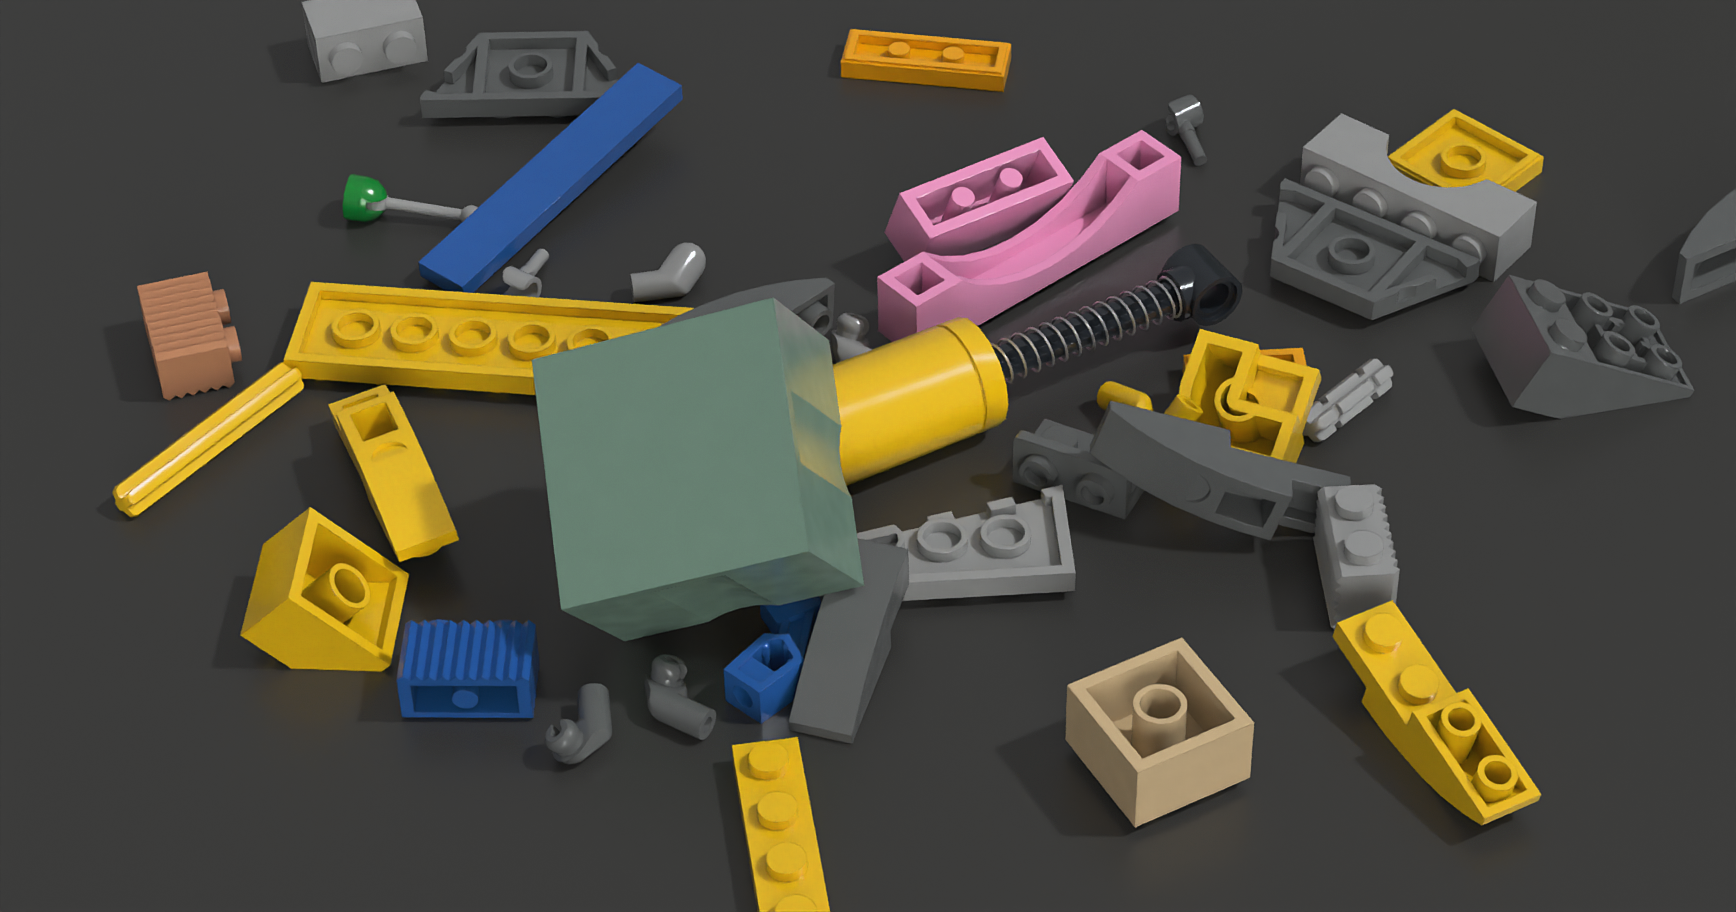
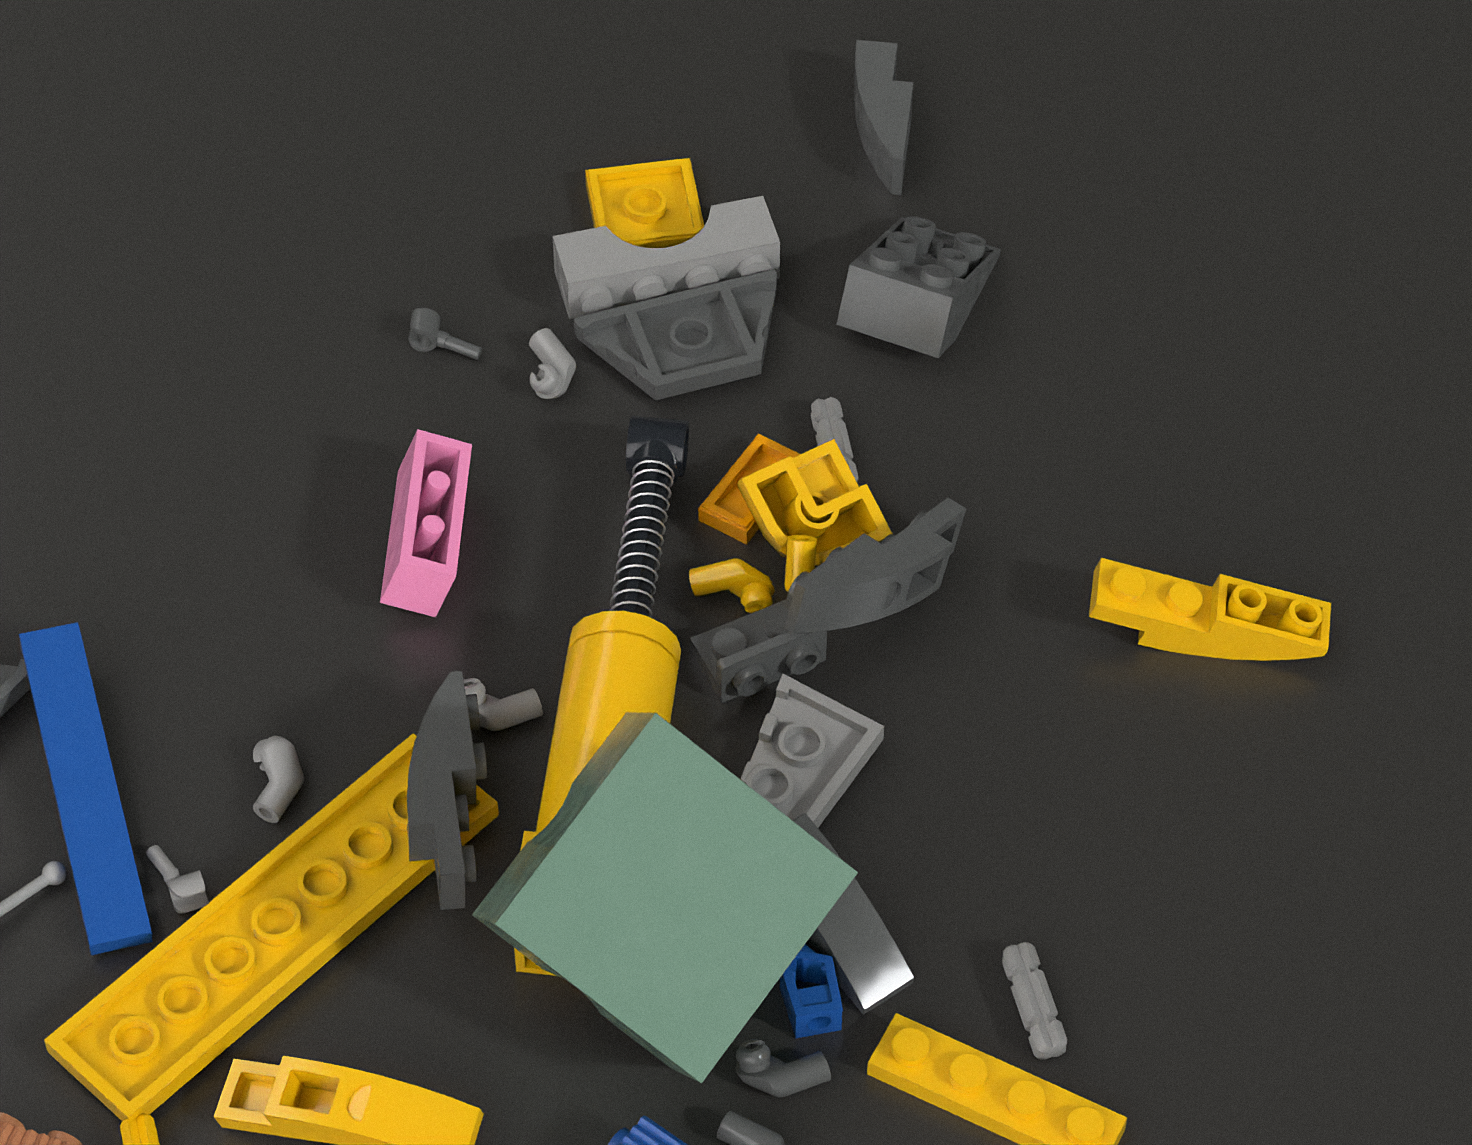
camera: 55 degrees left, 10 degrees up
light orange tile [841,29,1011,92] -> none
bright pink arch [877,130,1181,342] -> none
tan brick [1065,637,1254,827] -> none
light grey brick [1313,484,1400,630] -> none
none -> light grey arm [529,328,576,399]
none -> light grey axle [1002,942,1068,1060]

